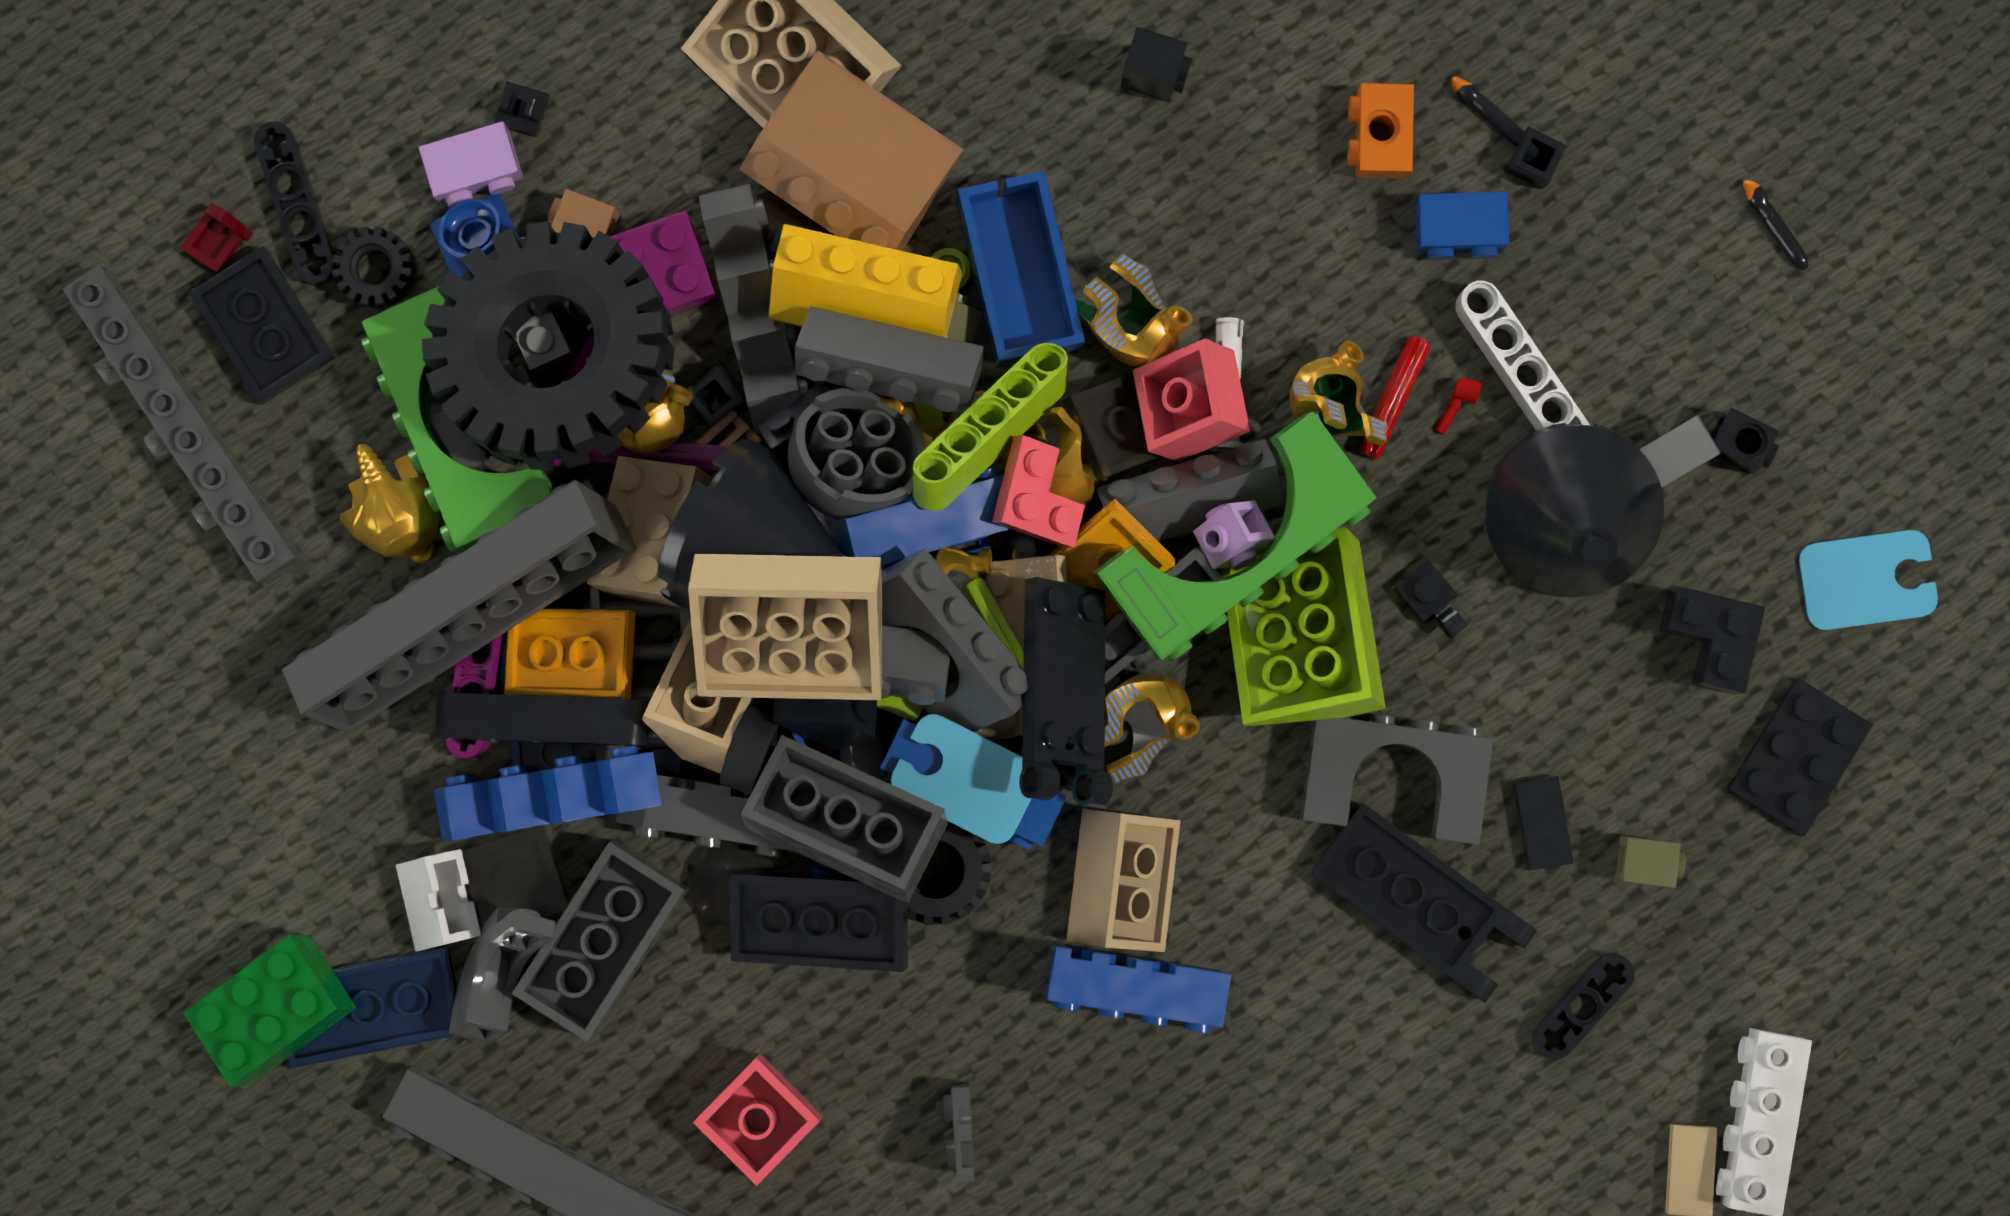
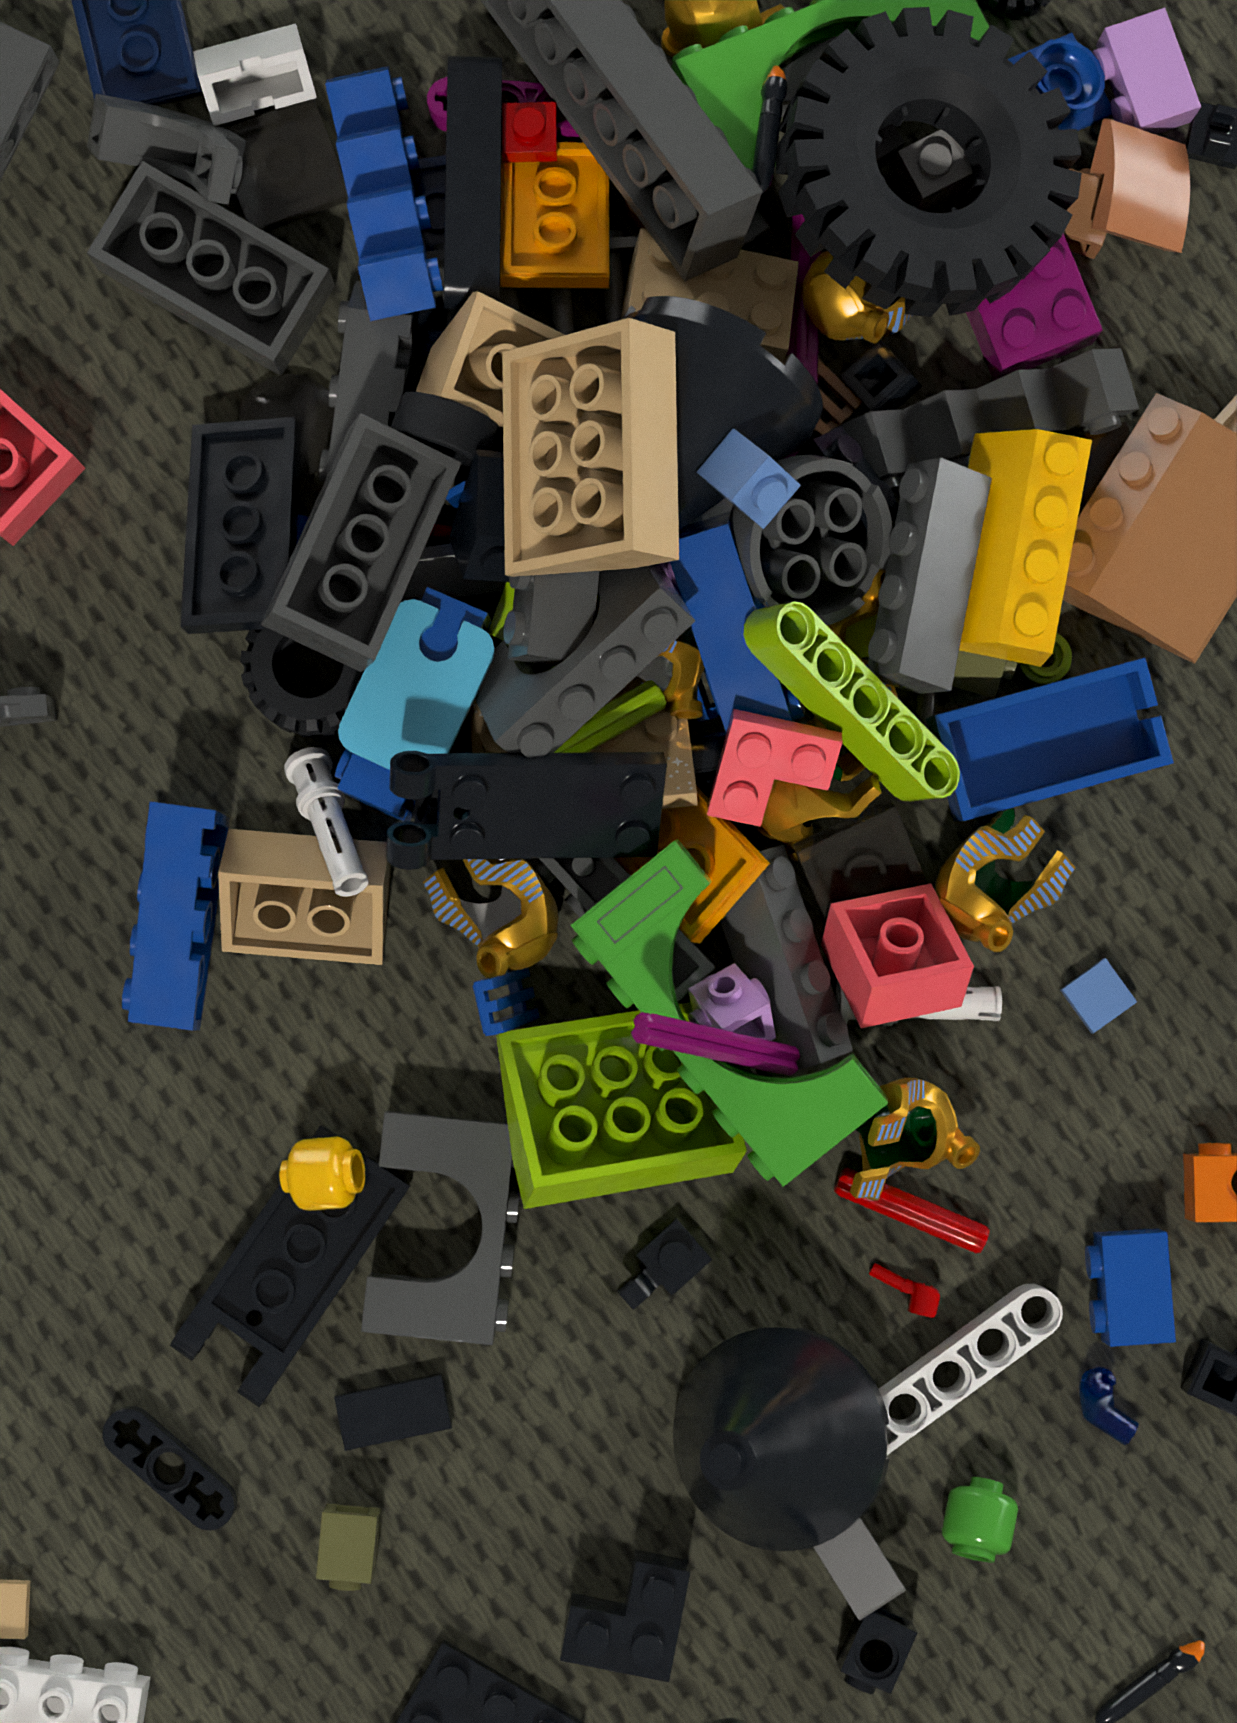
camera: 85 degrees right, 0 degrees up
none -> yellow head [279,1137,365,1211]
none -> white pin [284,747,368,897]
none -> blue tile [473,967,540,1036]
none -> red plate [502,102,557,163]
none -> magenta axle [631,1012,801,1076]
none -> medium blue brick [697,428,801,529]
none -> black piece [752,65,787,194]
none -> bright green head [942,1477,1018,1563]
none -> medium blue tile [1059,958,1137,1033]
none -> clear blue arm [1078,1367,1139,1446]
none -> nougat slope [1090,119,1190,253]

